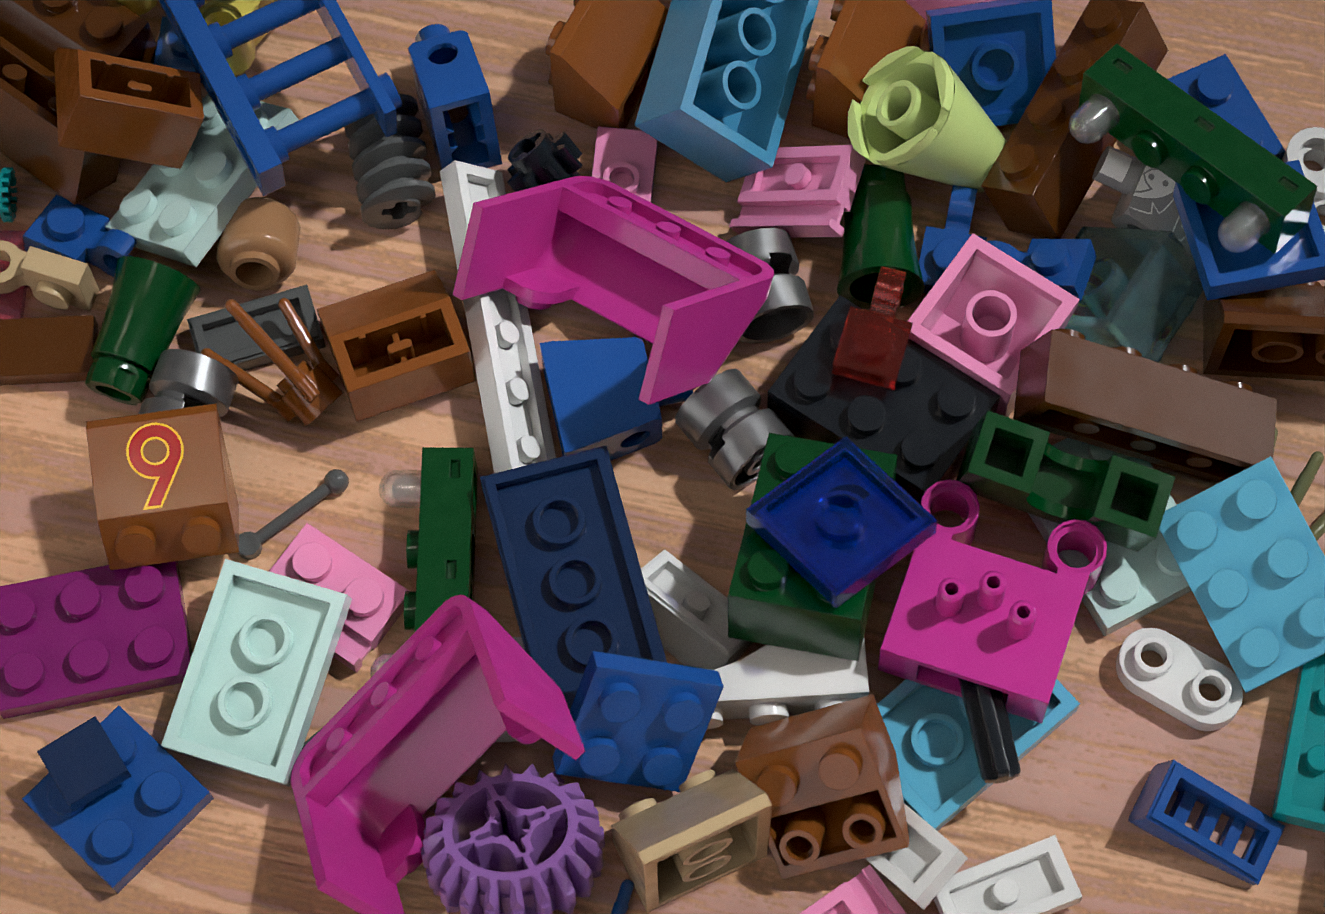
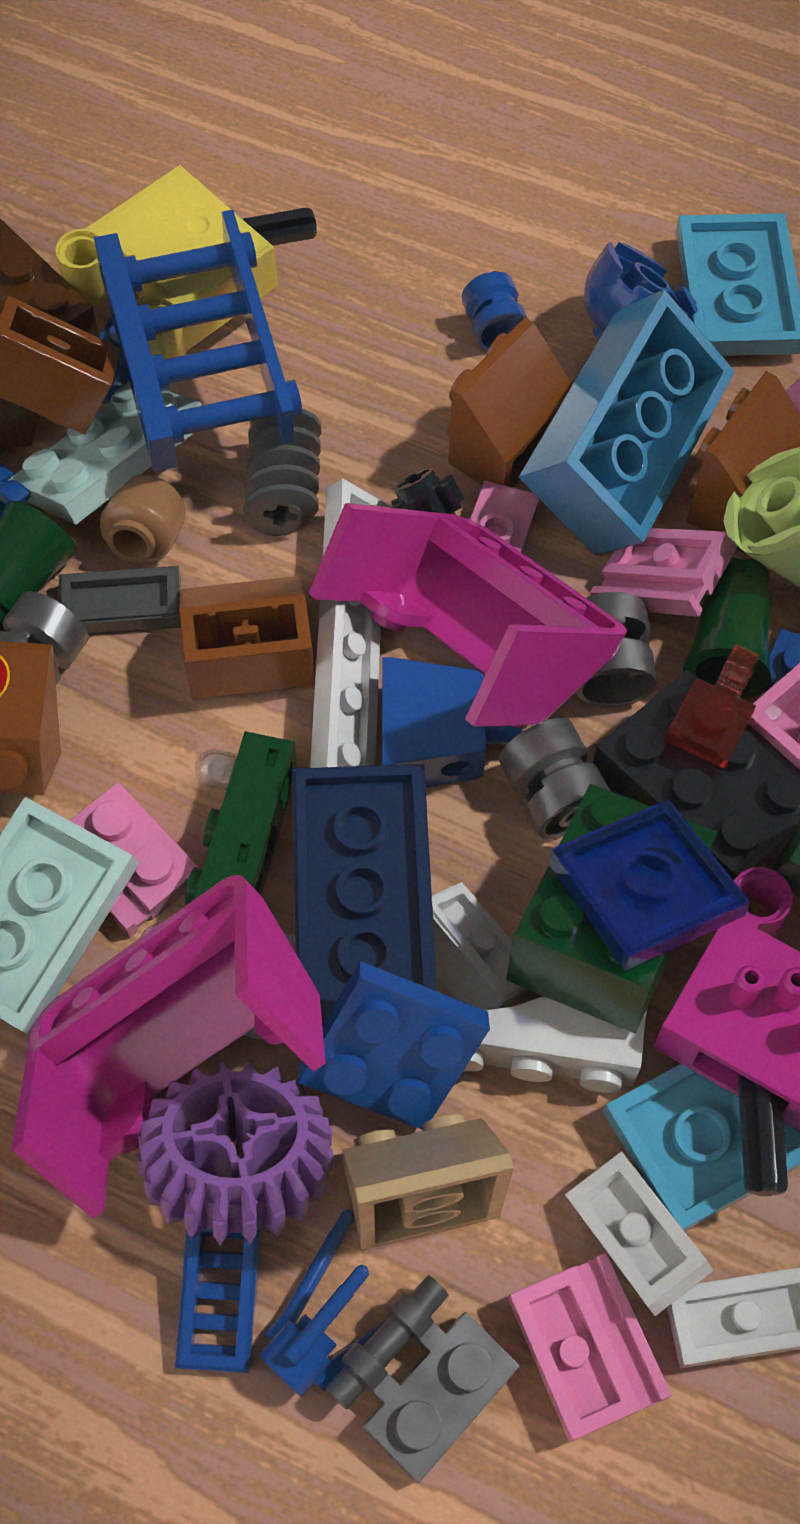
camera: 10 degrees right, 5 degrees down
dark orange plant [201,298,343,427] -> none
dark grey hinge [238,469,349,560] -> none
blue torso [408,24,502,170] -> none
dark orange slope [735,694,910,879] -> none

